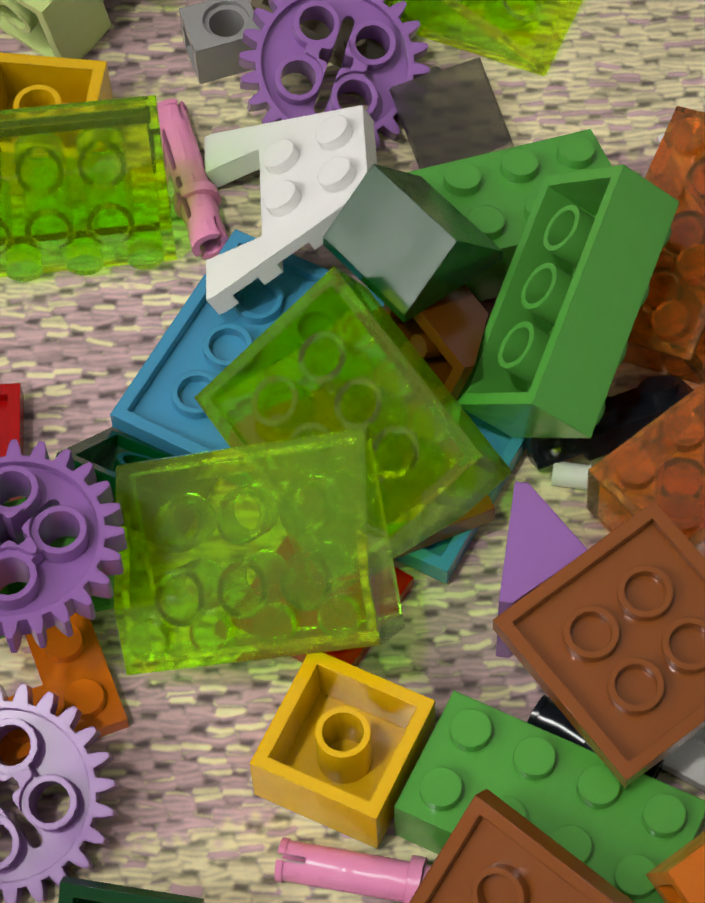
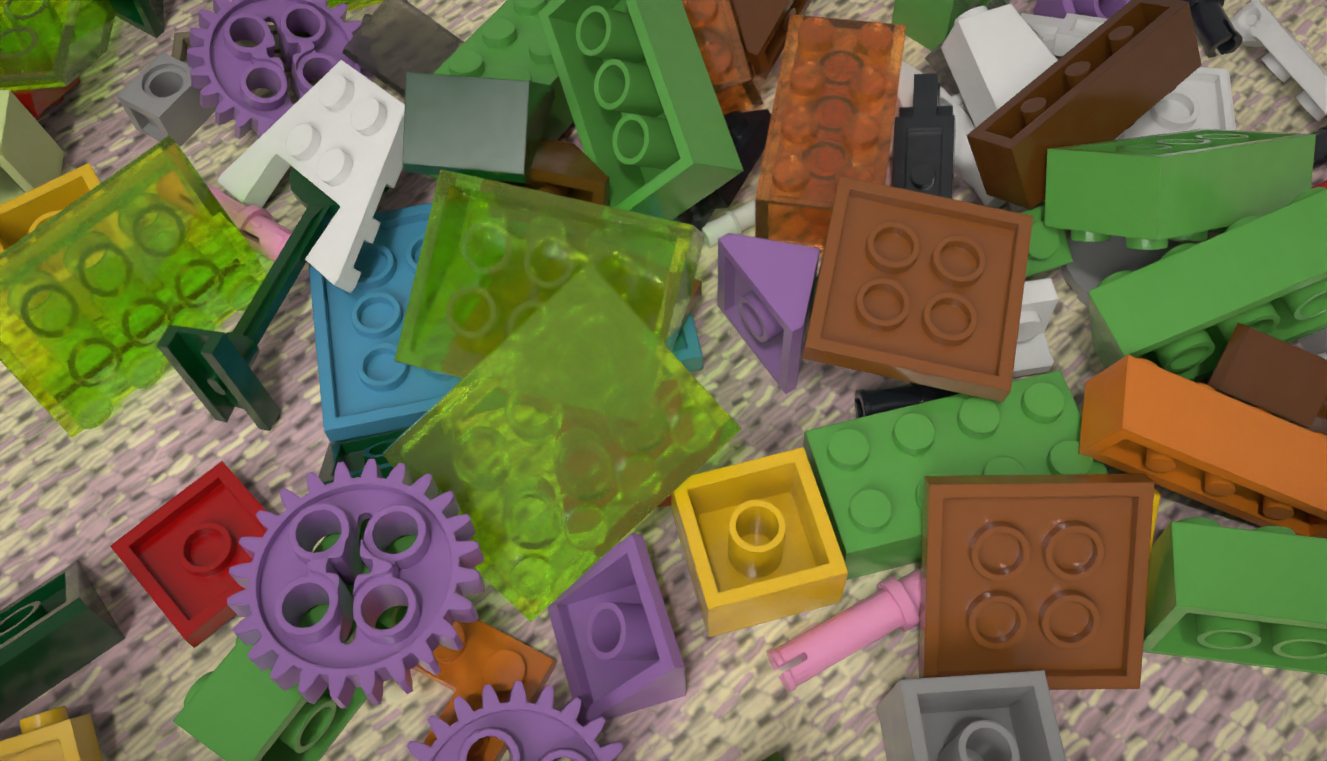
camera: 40 degrees left, 0 degrees up
none -> dark green piece [156,167,389,431]
none -> medium lavender slope [545,533,686,726]

